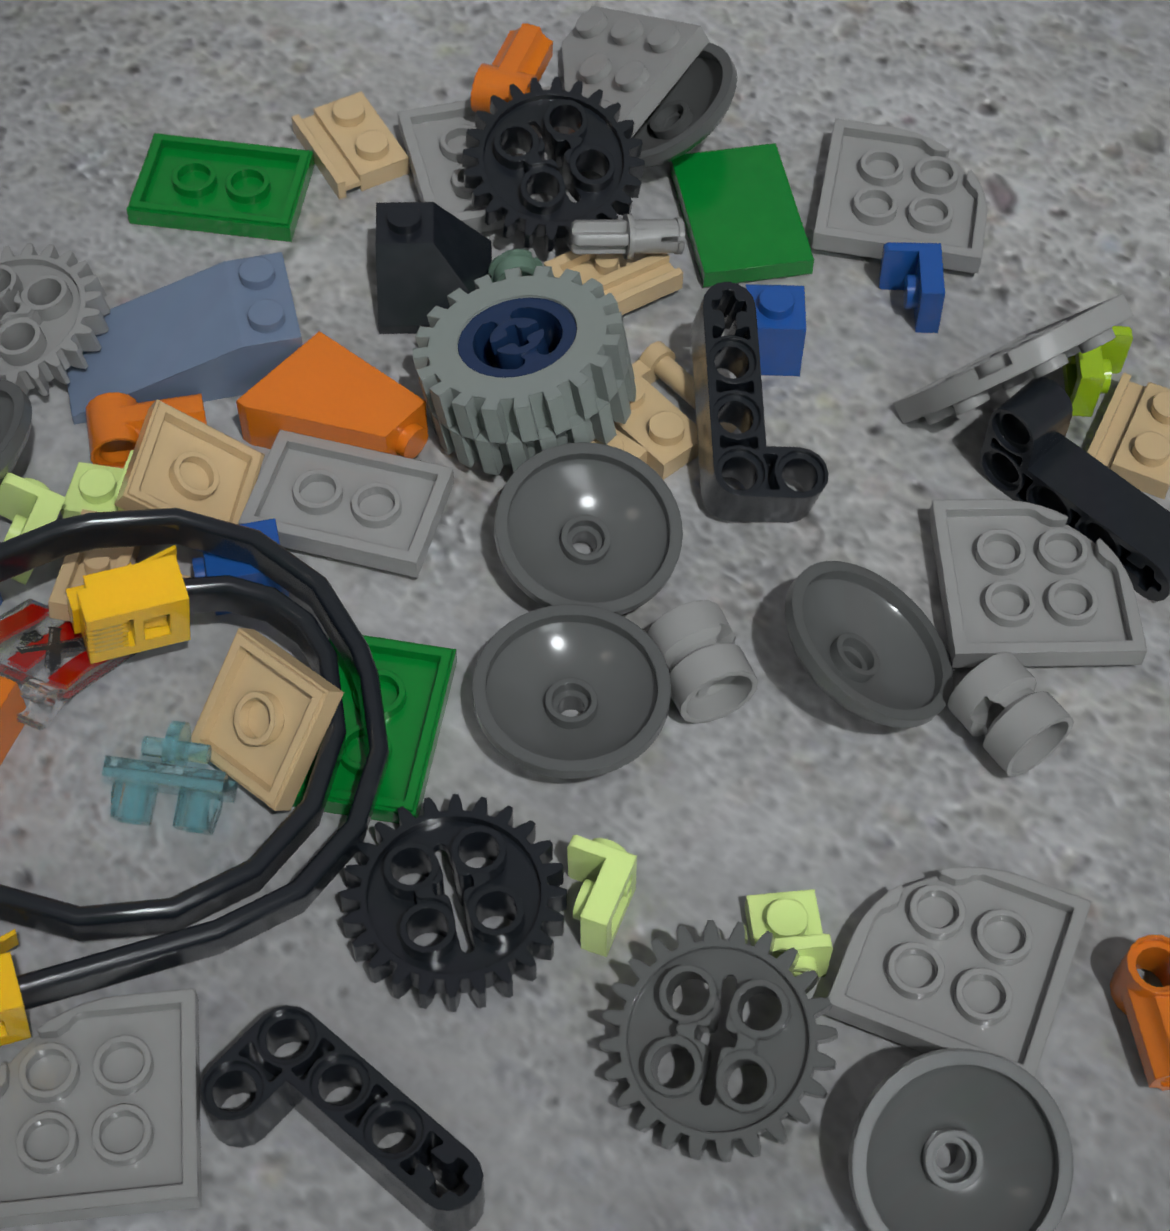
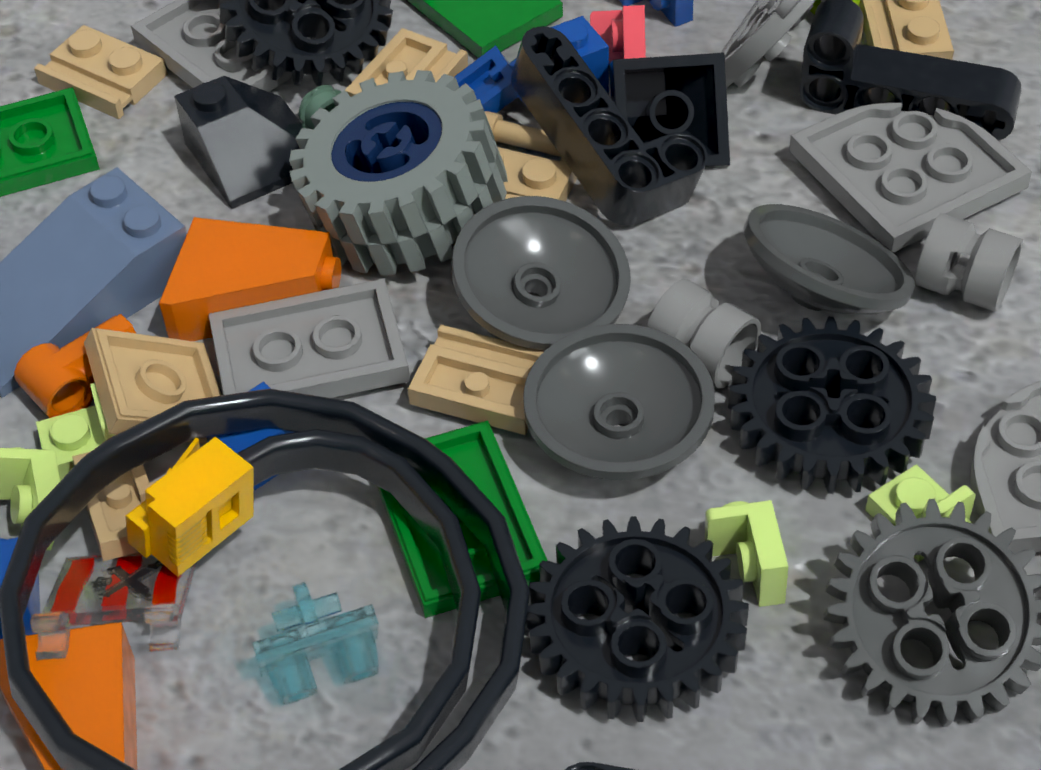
camera: 25 degrees left, 5 degrees down
tan plate [188,628,344,811] -> none
light grey axle [569,214,685,259] -> none
none -> tan plate [408,325,544,435]
none -> blue bracket [454,46,527,113]
none -> coral bracket [590,5,646,63]
none -> black slope [609,53,730,167]
none -> black gear [728,316,936,494]

